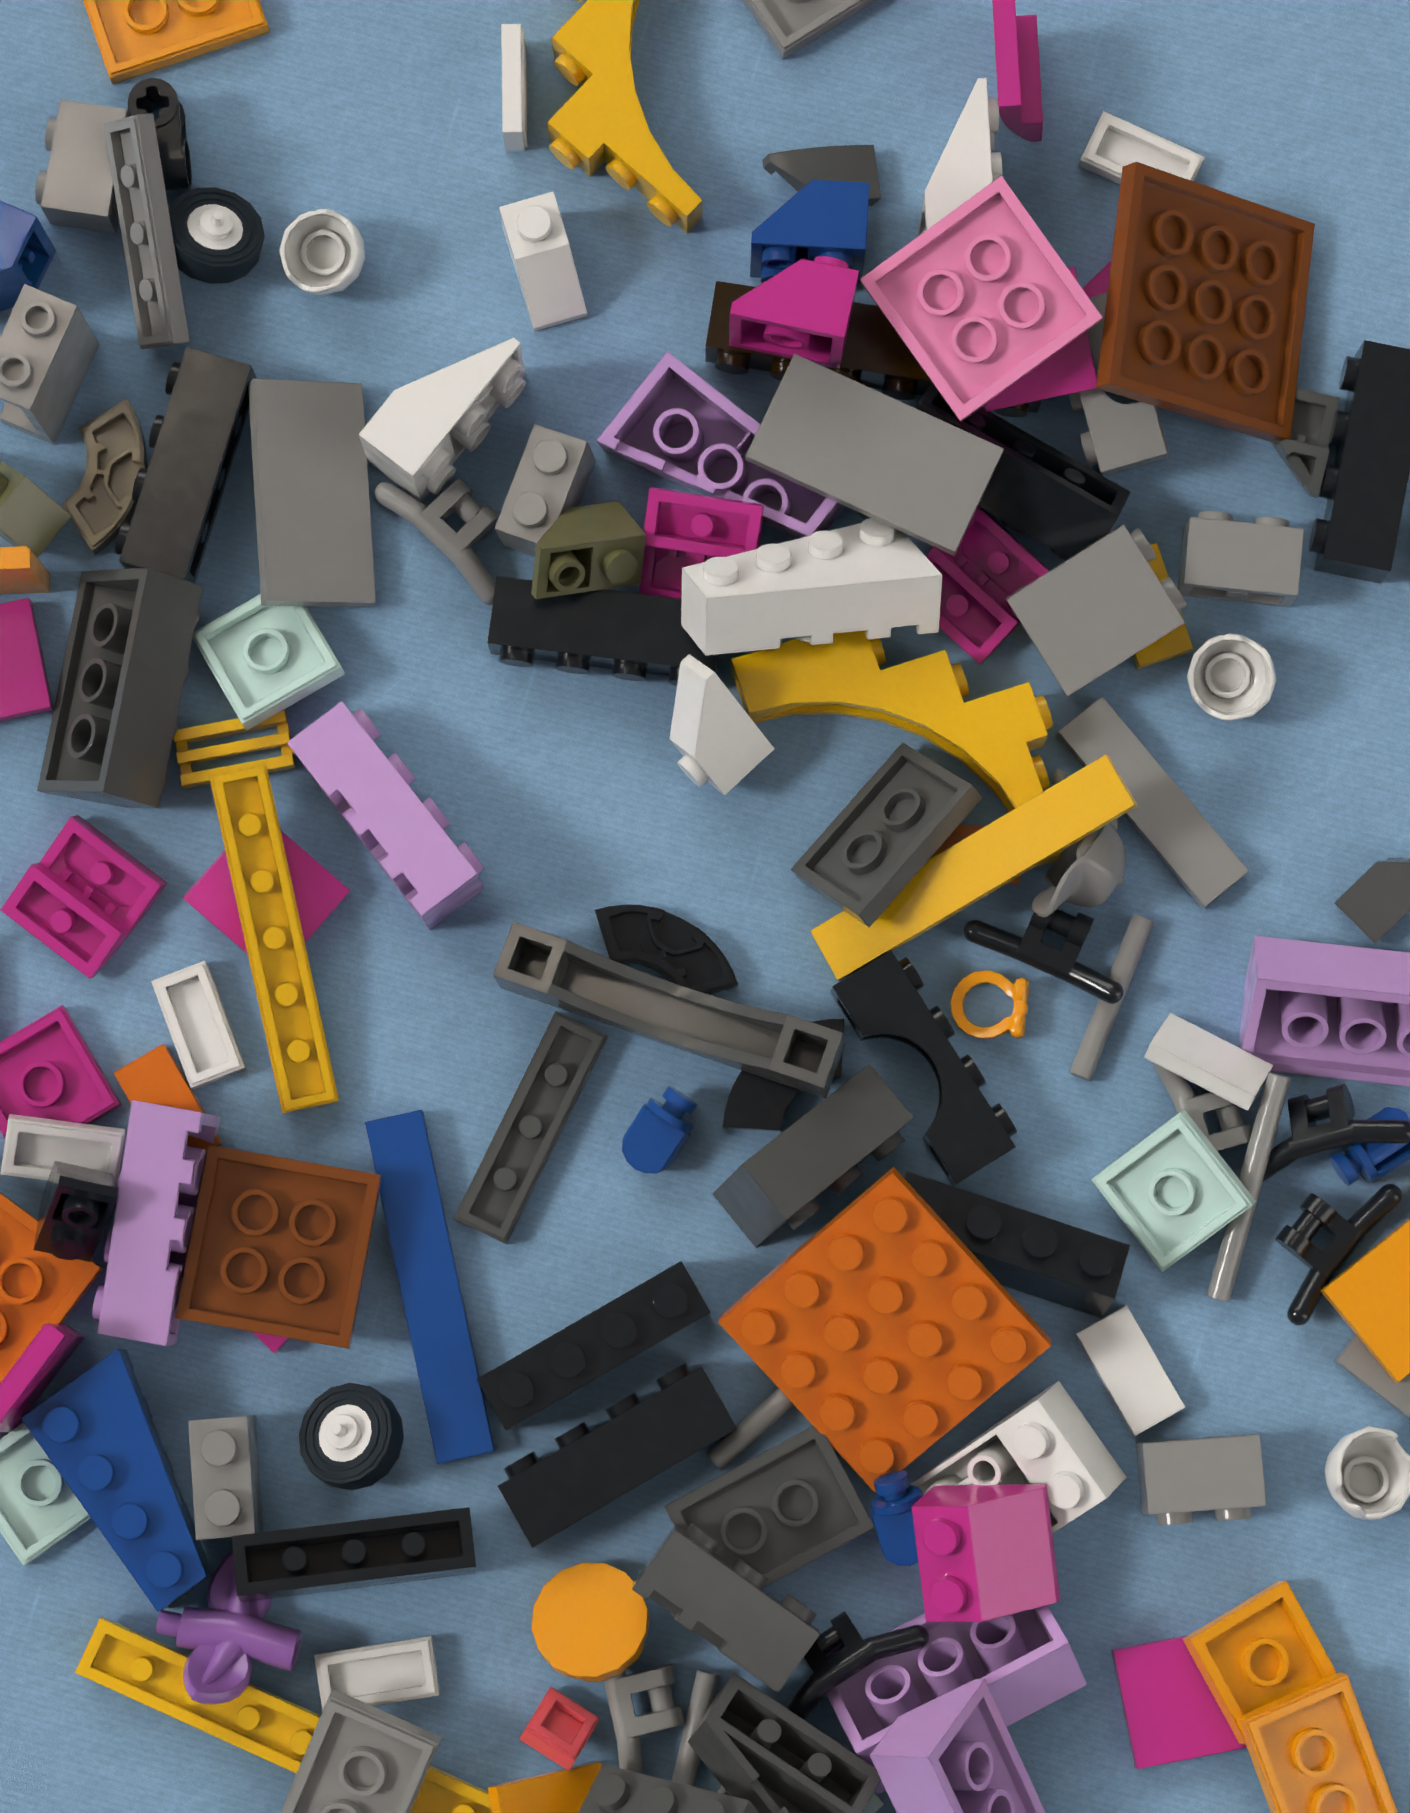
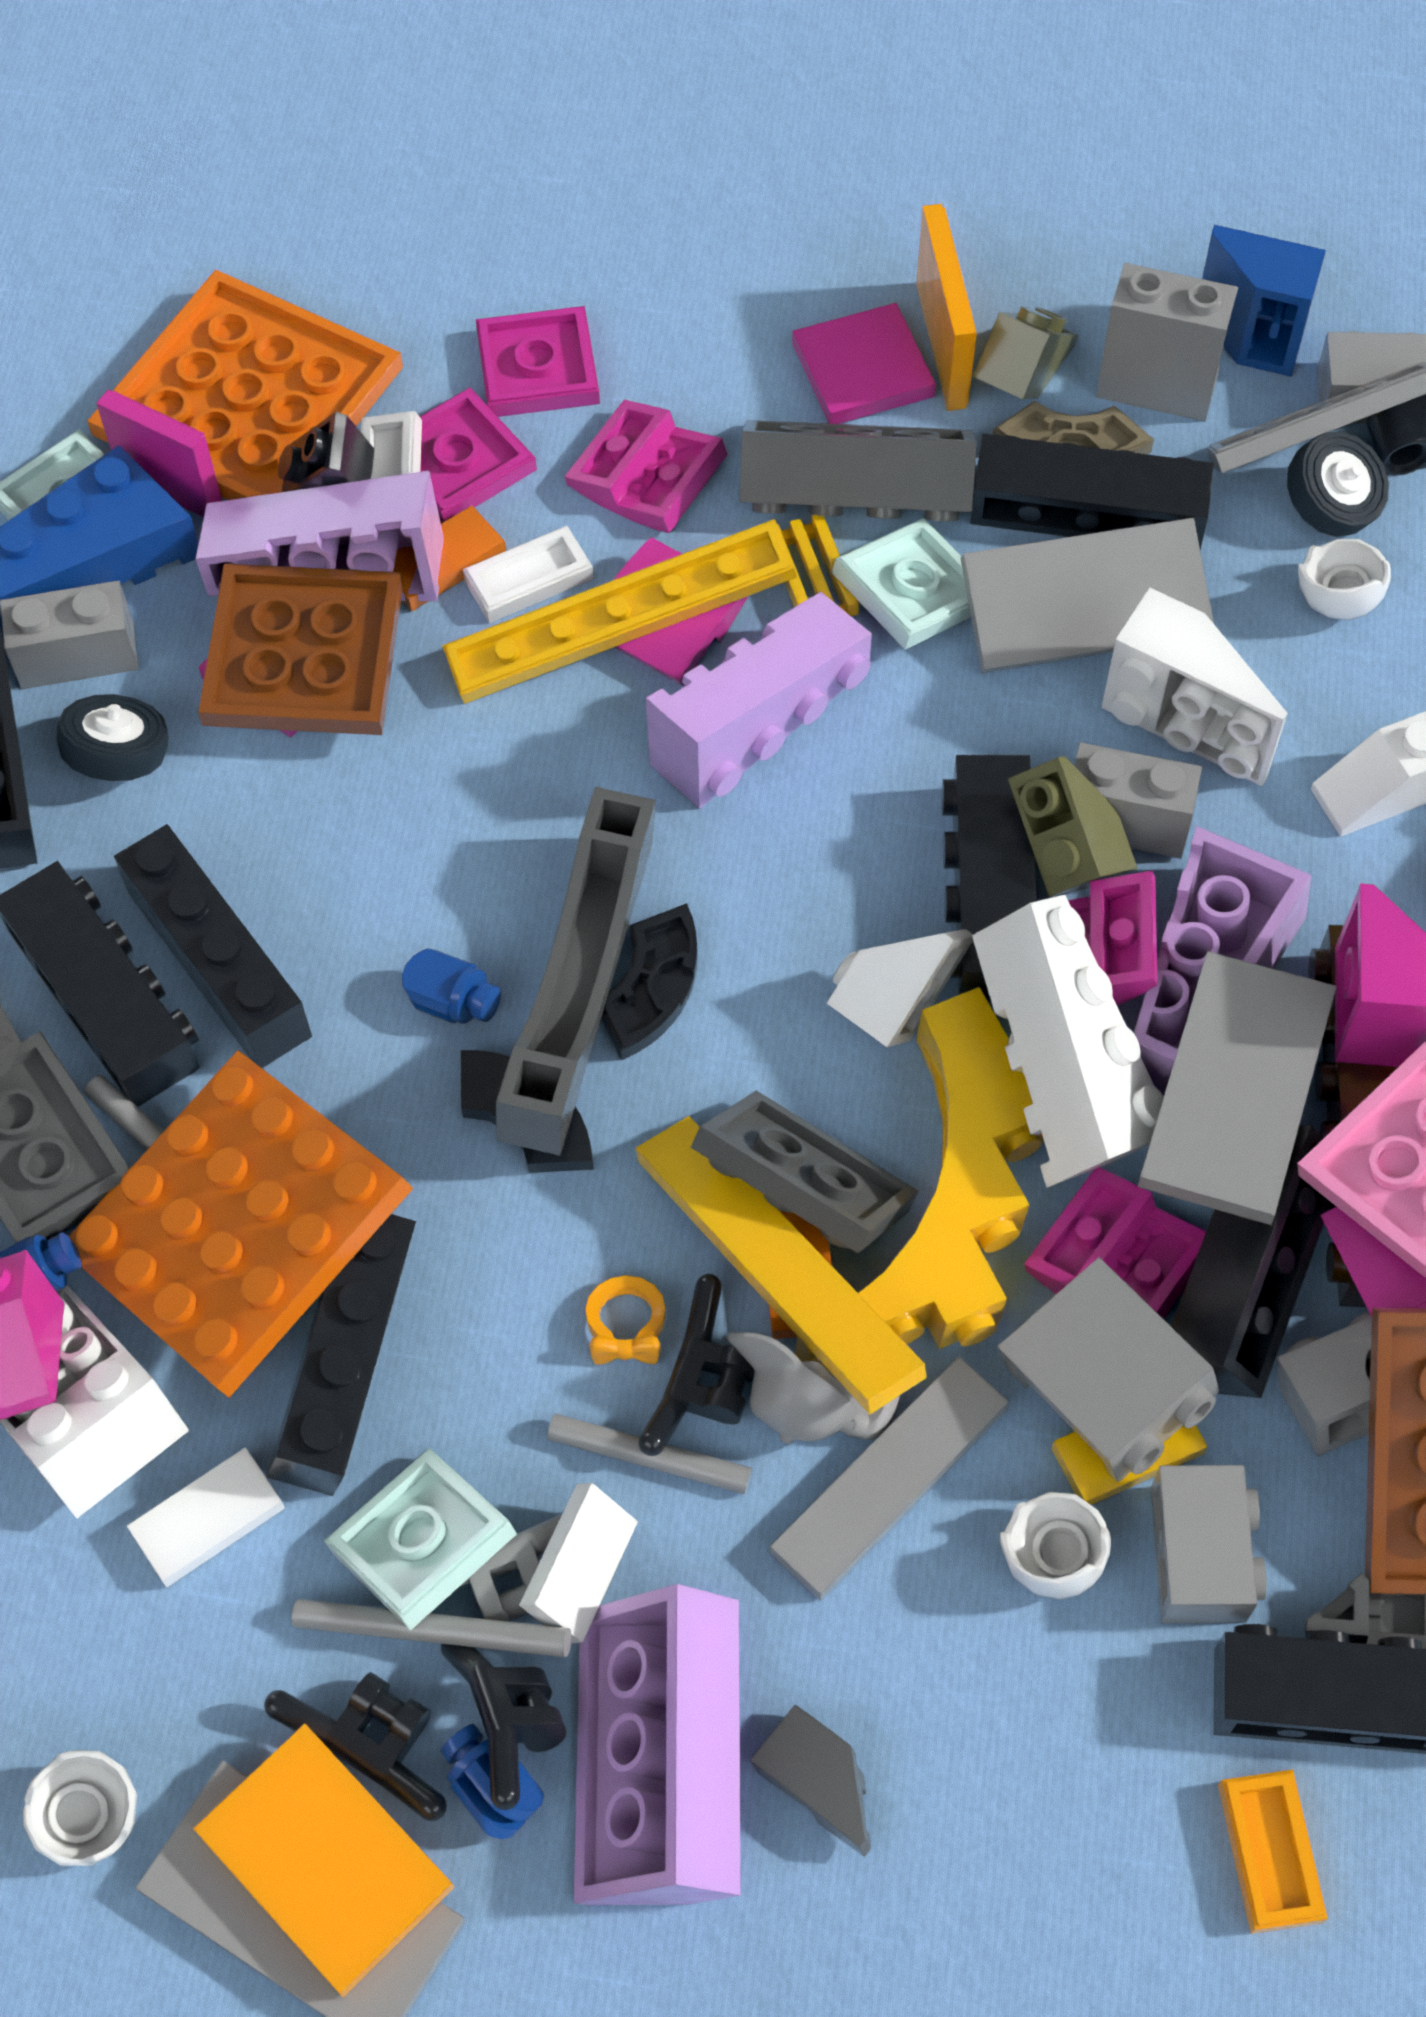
camera: 85 degrees right, 20 degrees down
blue tile [365,1110,495,1464] -> none
light grey piece [374,479,499,605] -> none
dark grey tile [454,1011,608,1244] -> none
dark grey wedge [713,1064,914,1247] -> none
black arch [830,950,1017,1187] -> none
light grey brick [1136,1434,1266,1525] -> none

